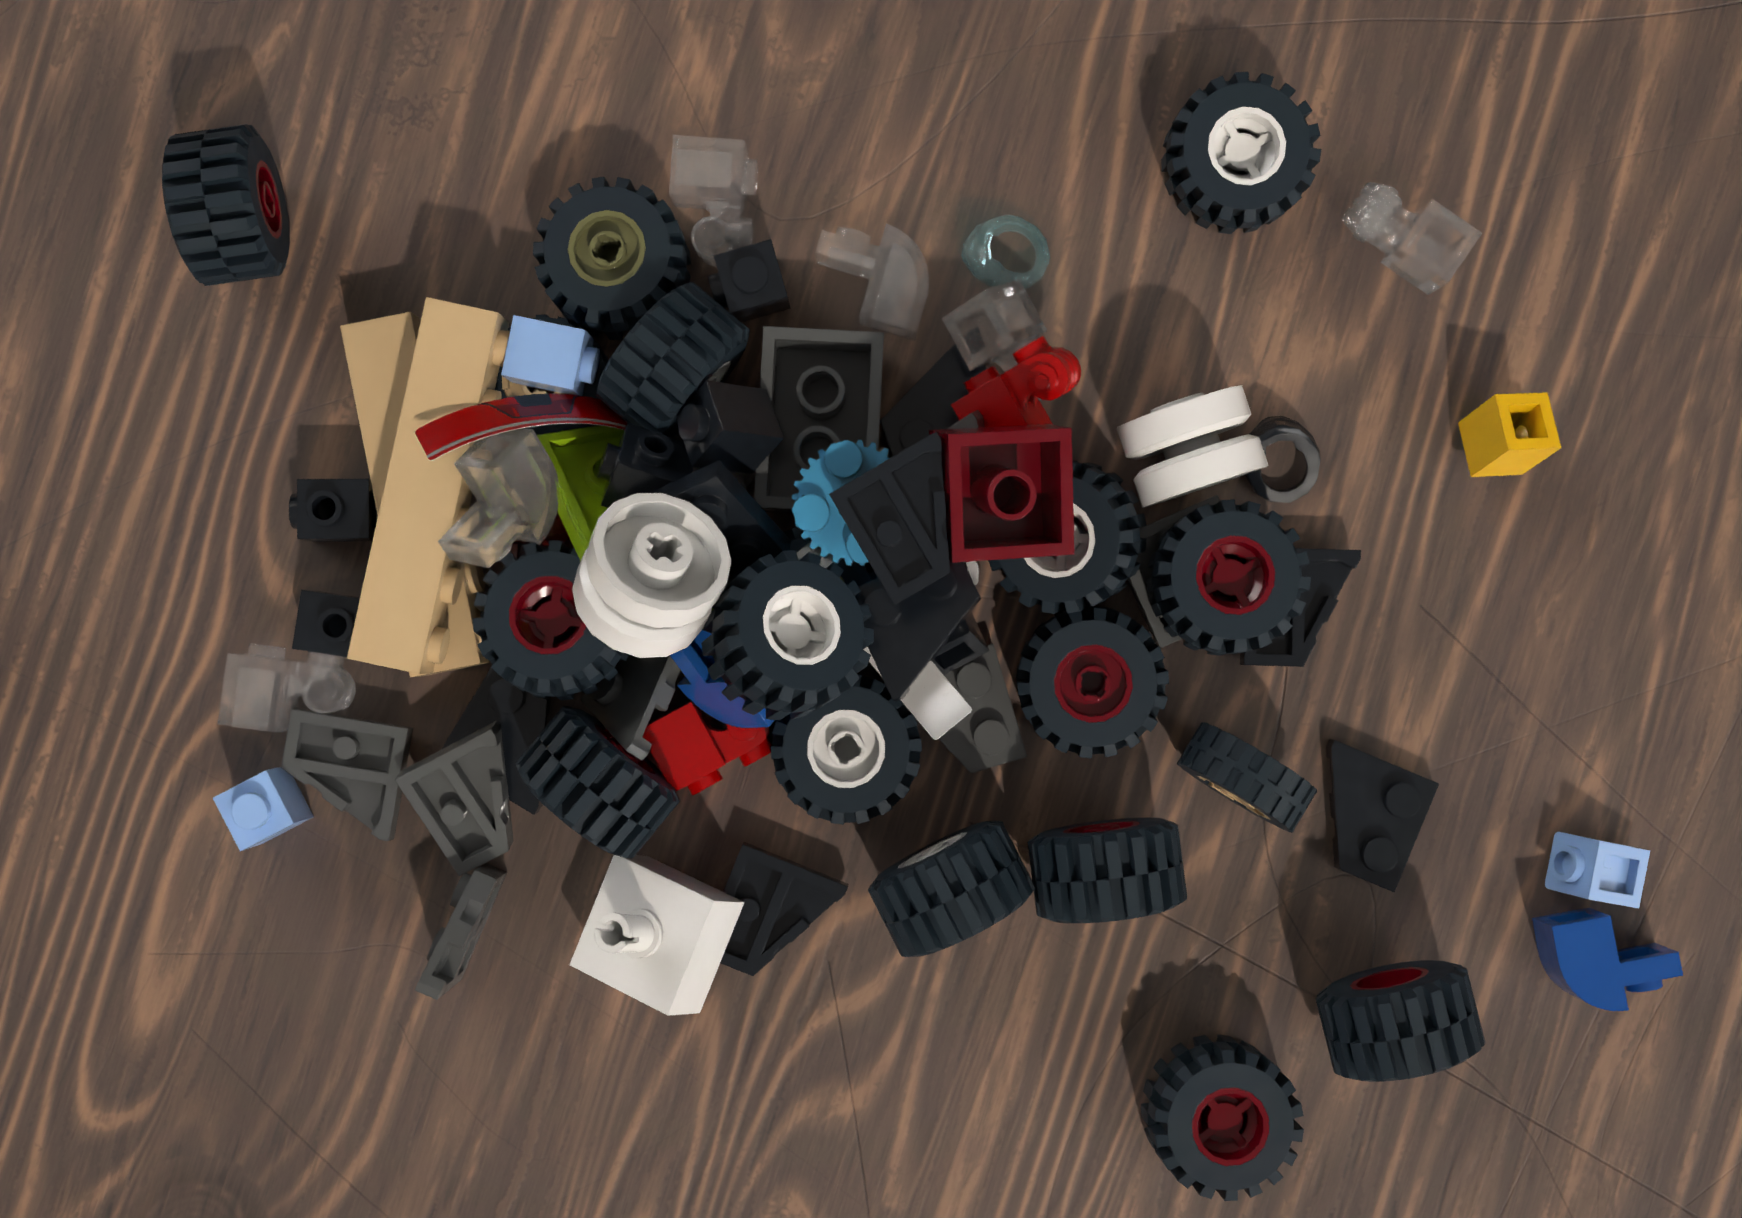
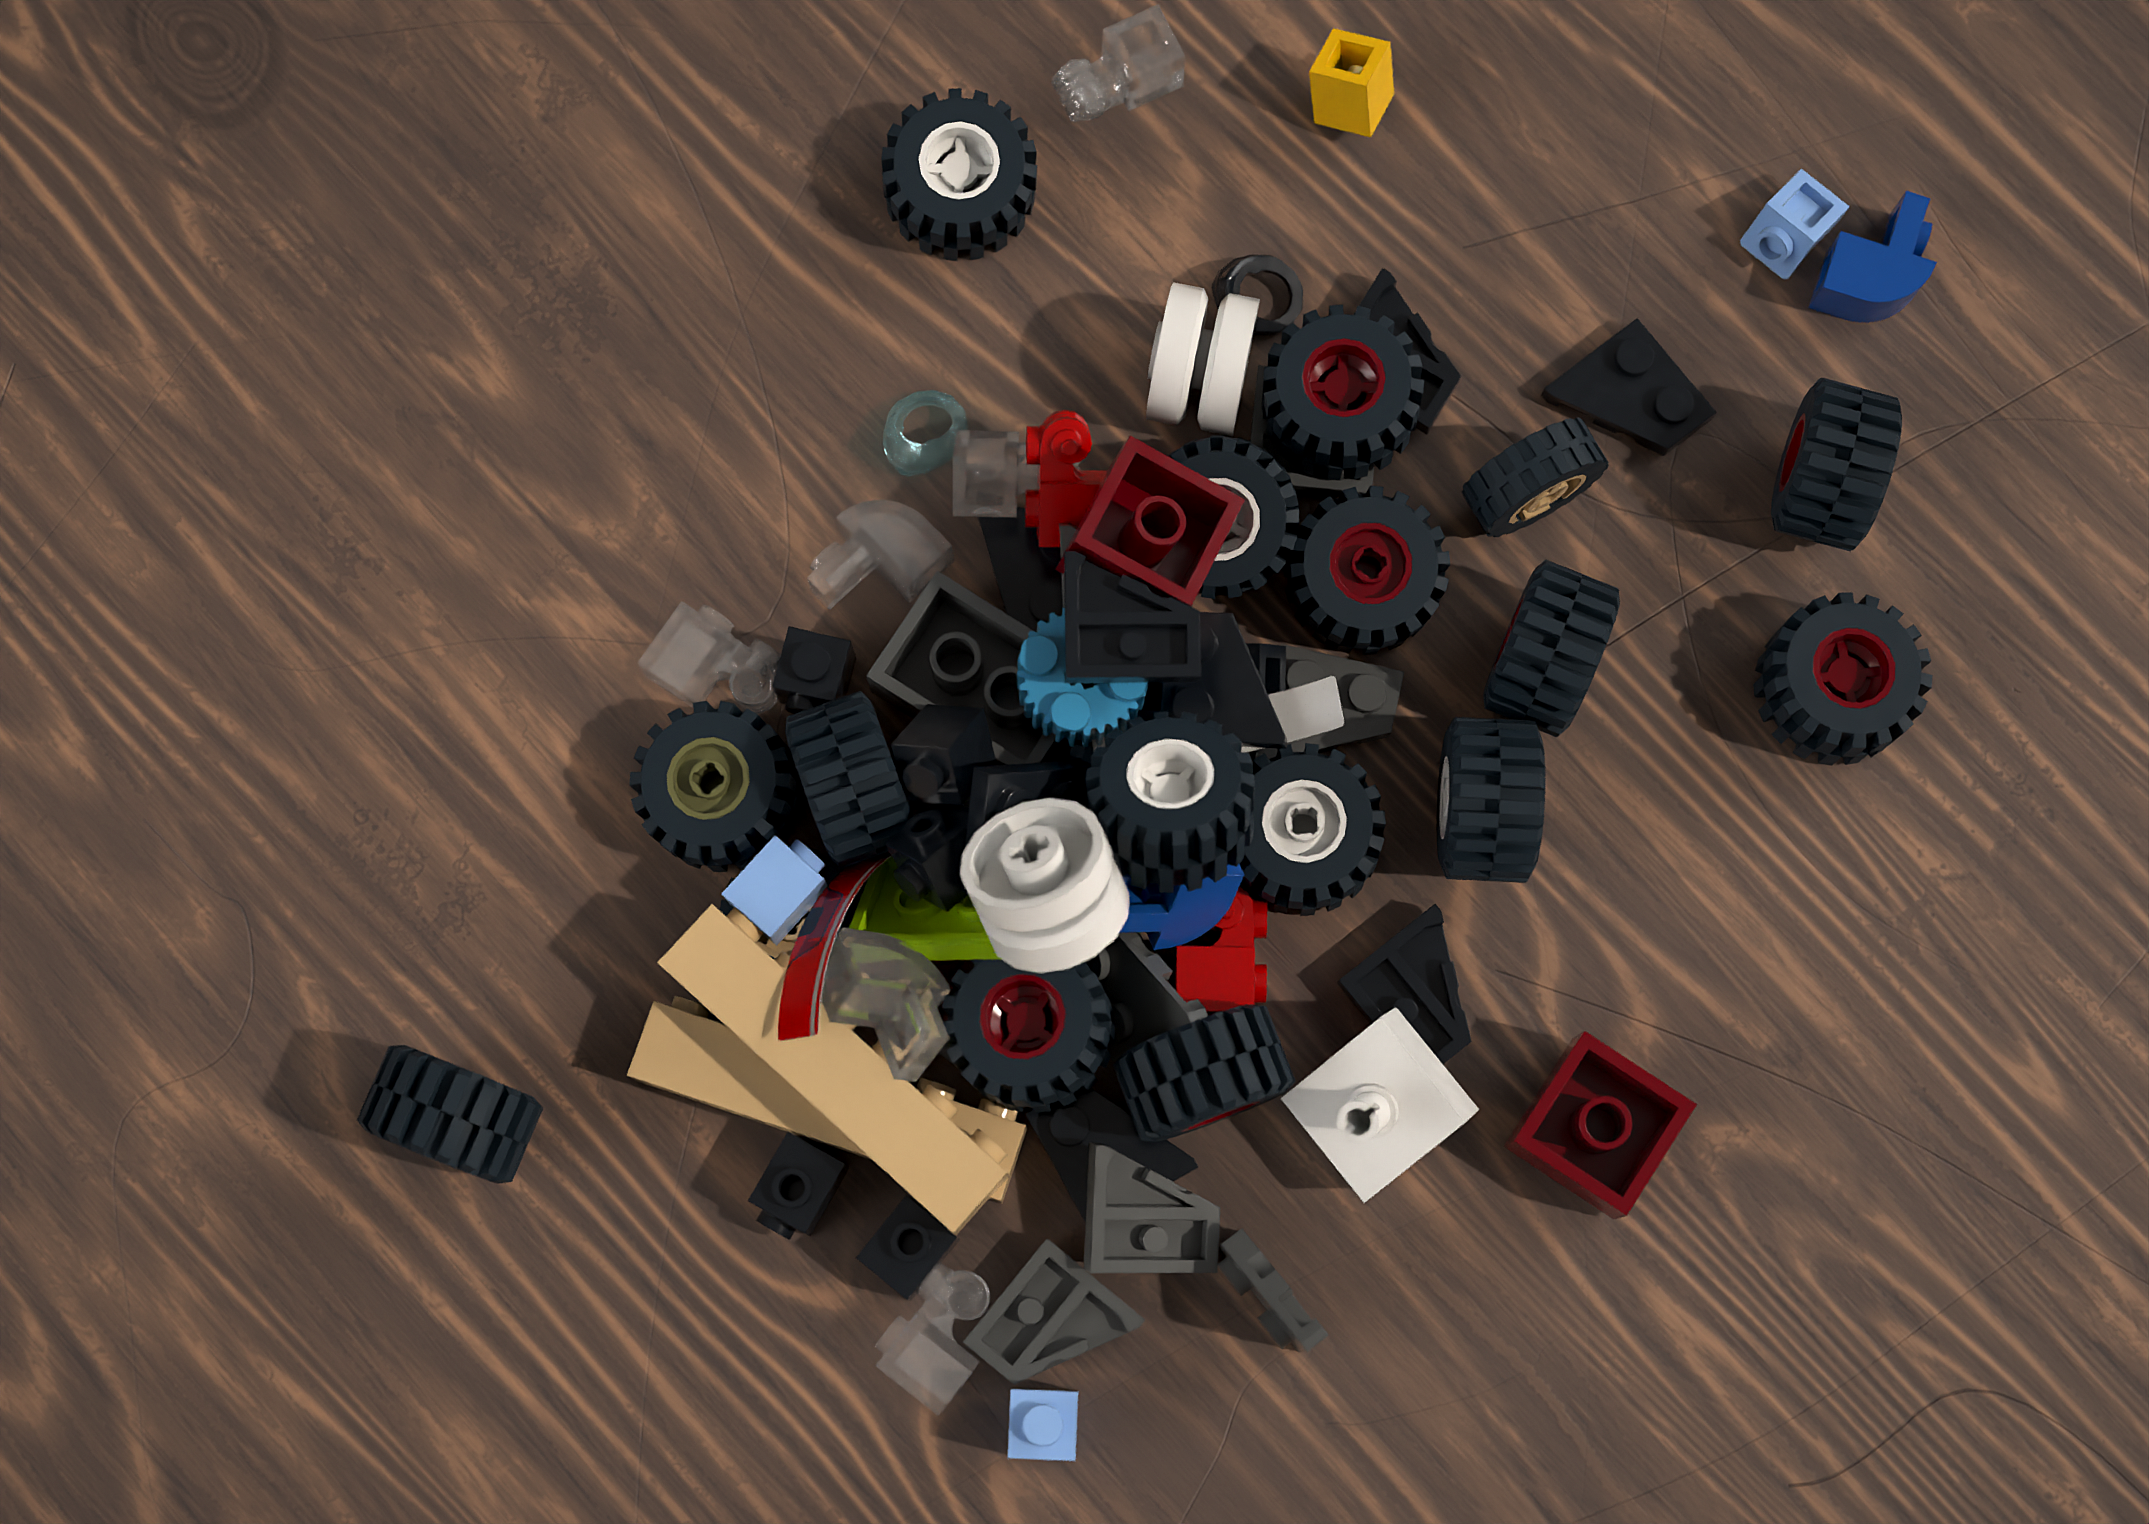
camera: 60 degrees left, 10 degrees down
none -> dark red brick [1503,1030,1697,1220]

